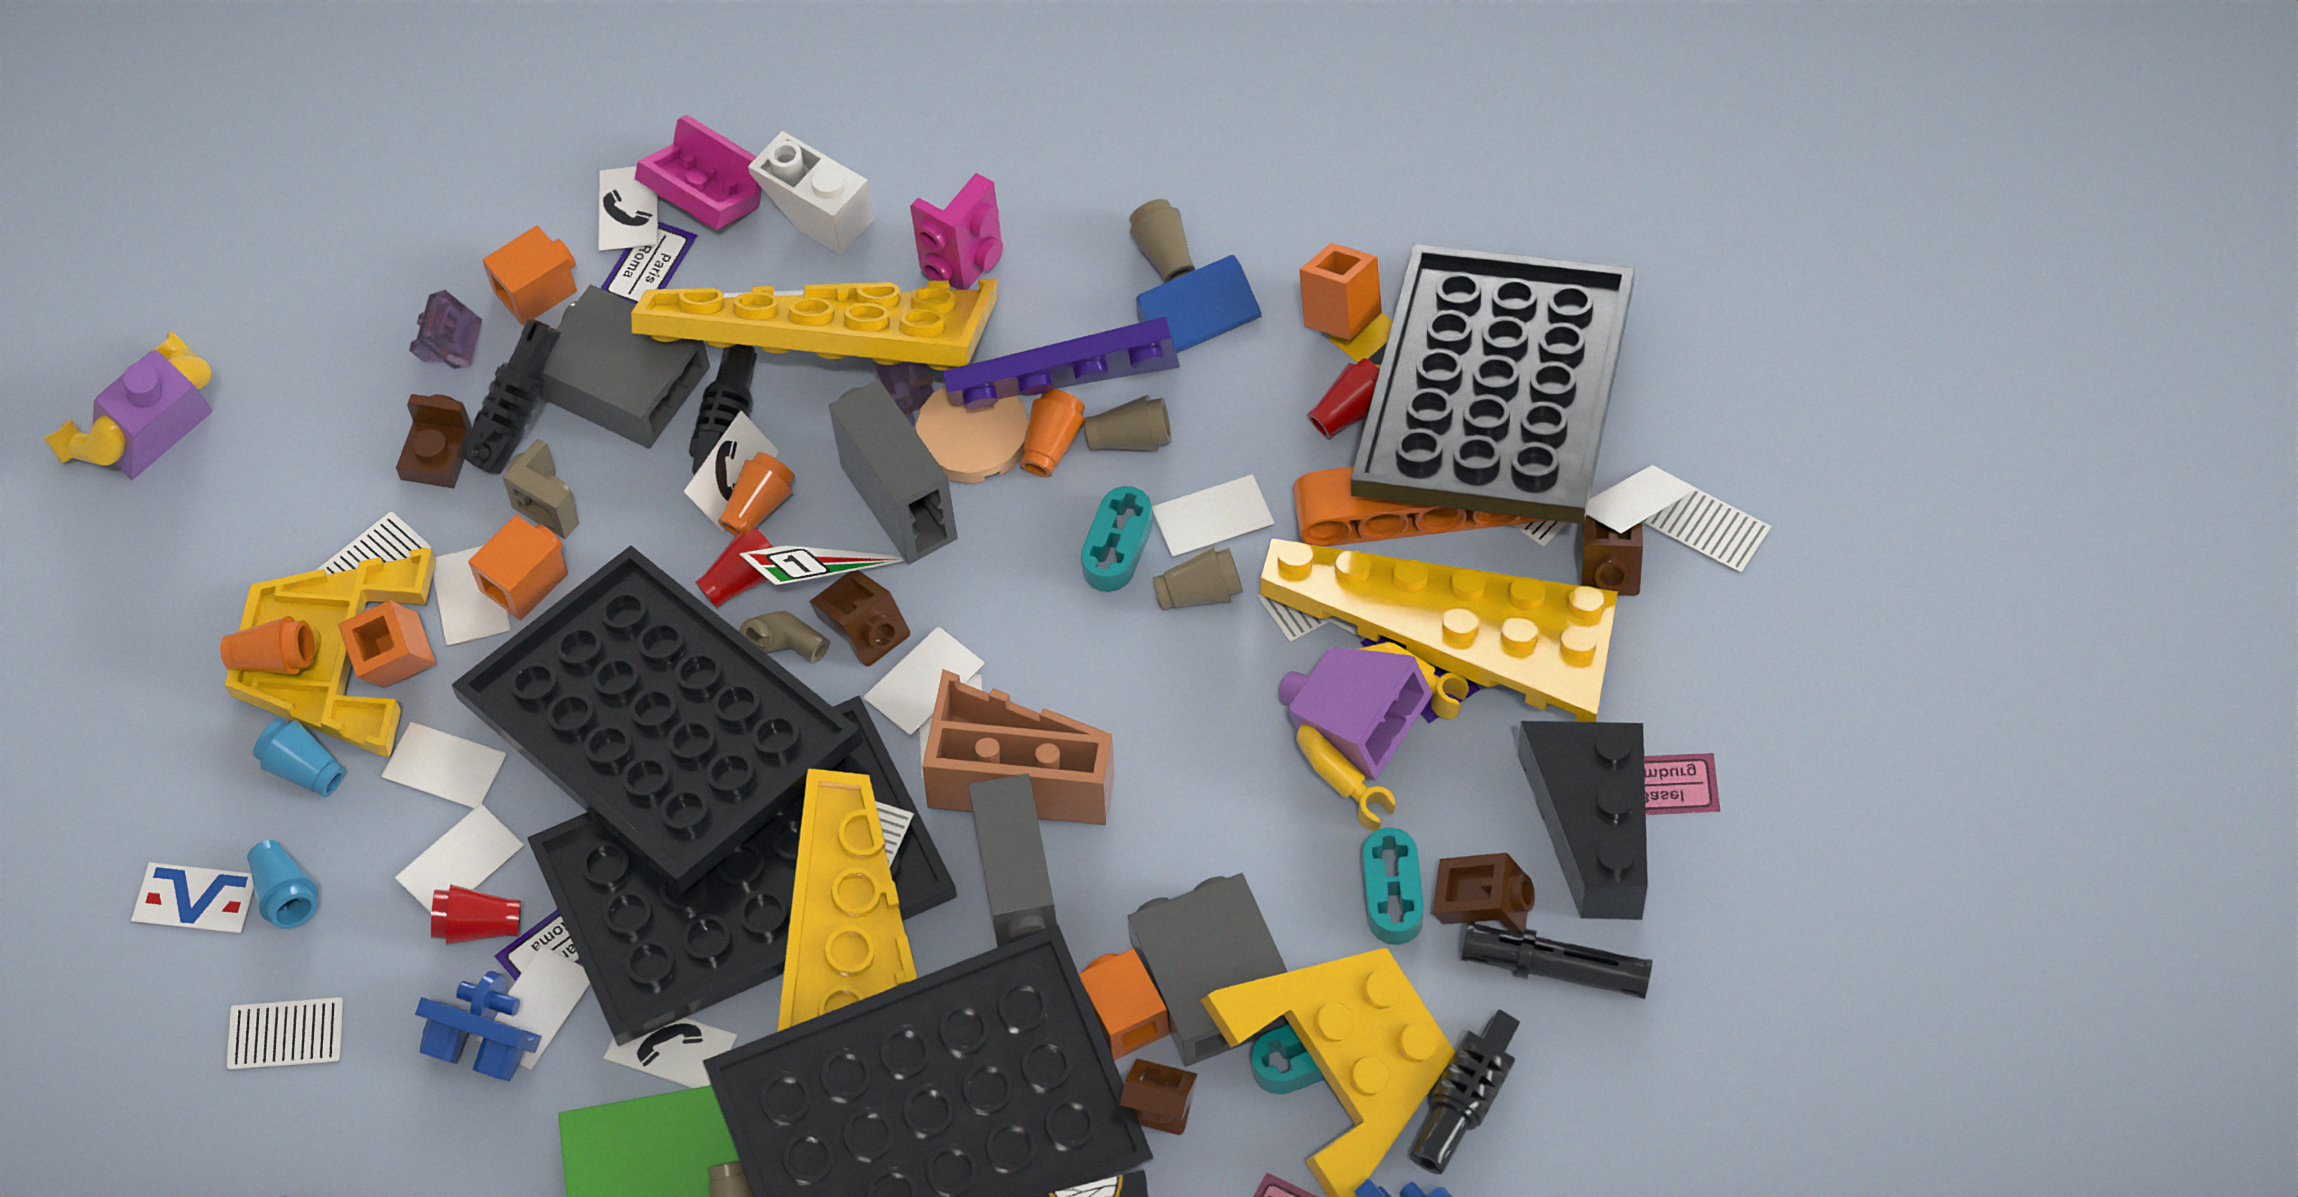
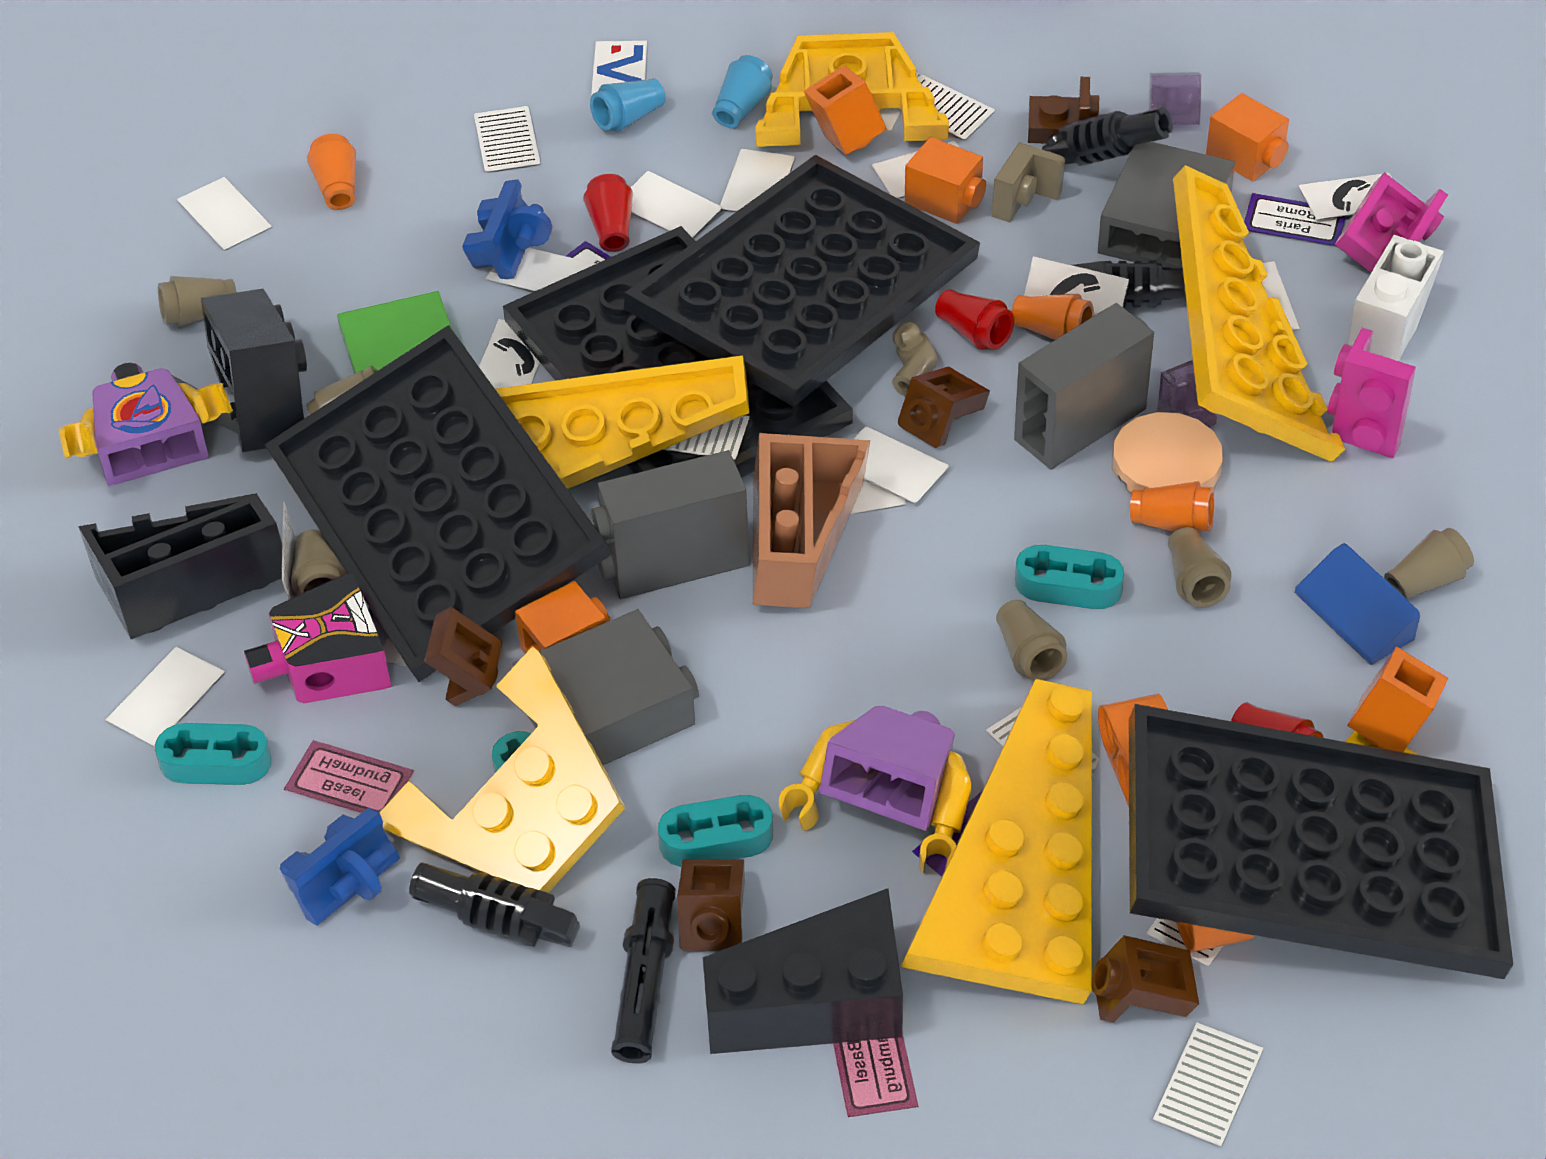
camera: 80 degrees right, 10 degrees down
orange cone [220,616,315,675] -> none
sticker [739,546,905,585] -> none
dark purple wing [942,316,1180,410] -> none
white sticker [1152,474,1275,557] -> none
white sticker [1586,465,1698,533] -> none

